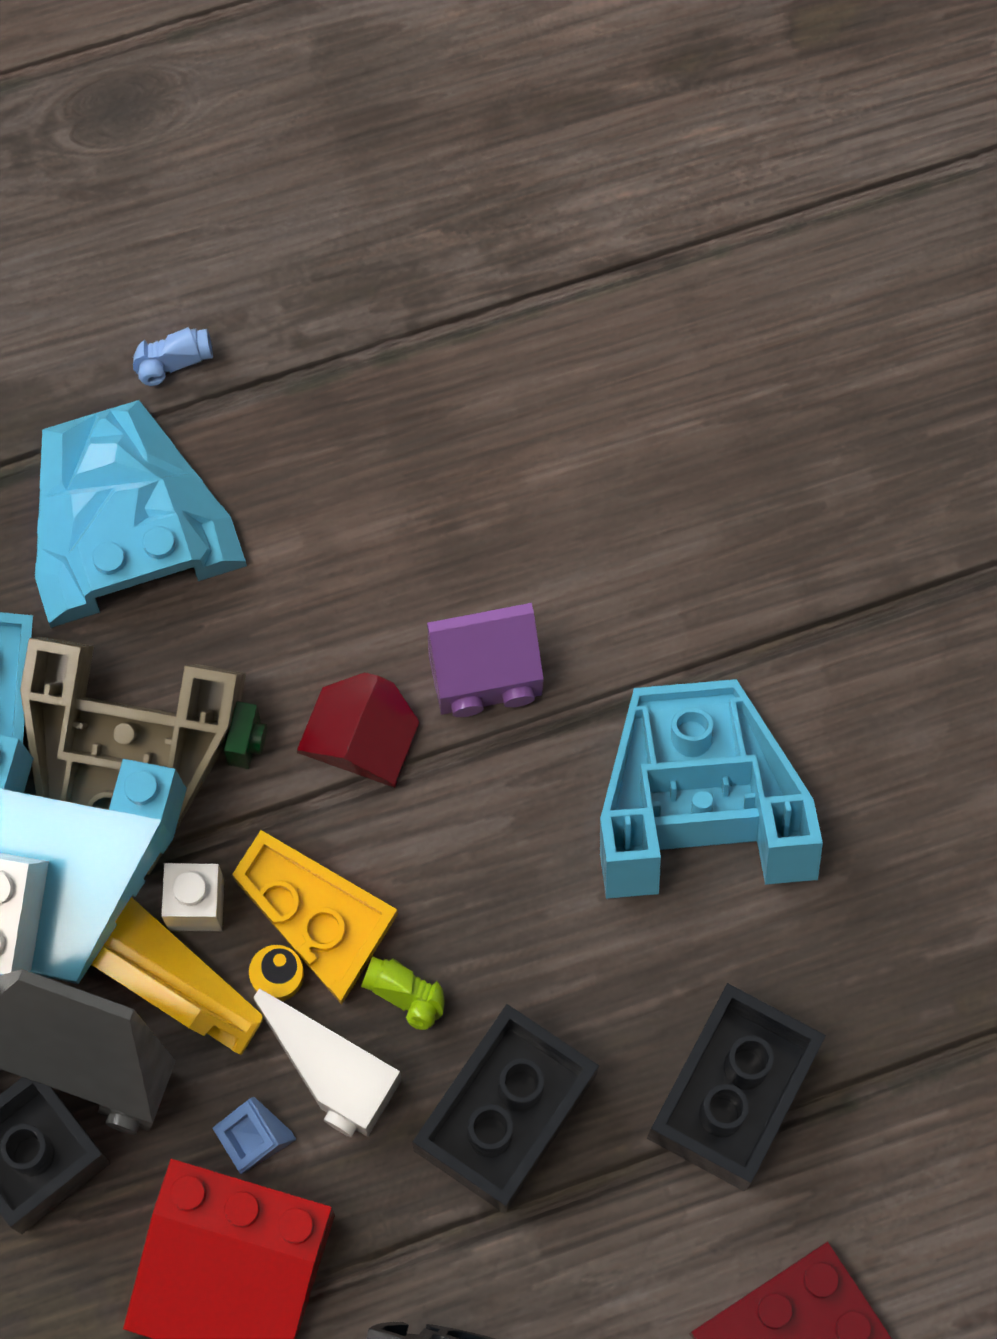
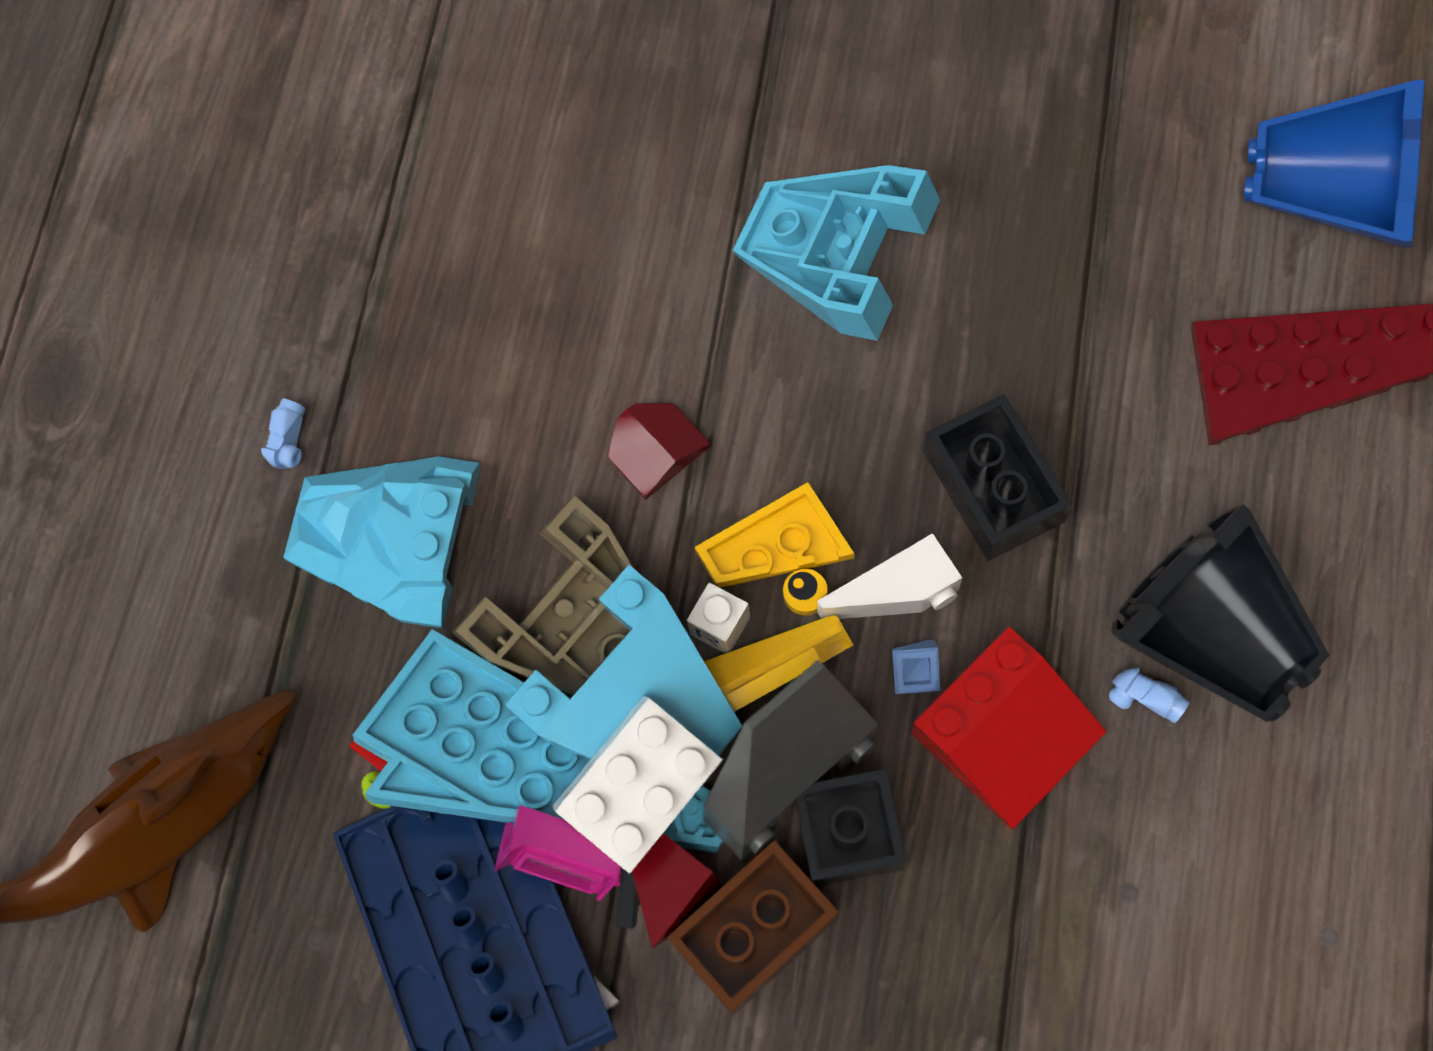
camera: 50 degrees left, 0 degrees up
dark green plate [224,701,267,769] -> none
lime arm [361,956,445,1030] -> none
medium lavender slope [427,603,543,717] -> none
black brick [647,983,826,1191] -> none

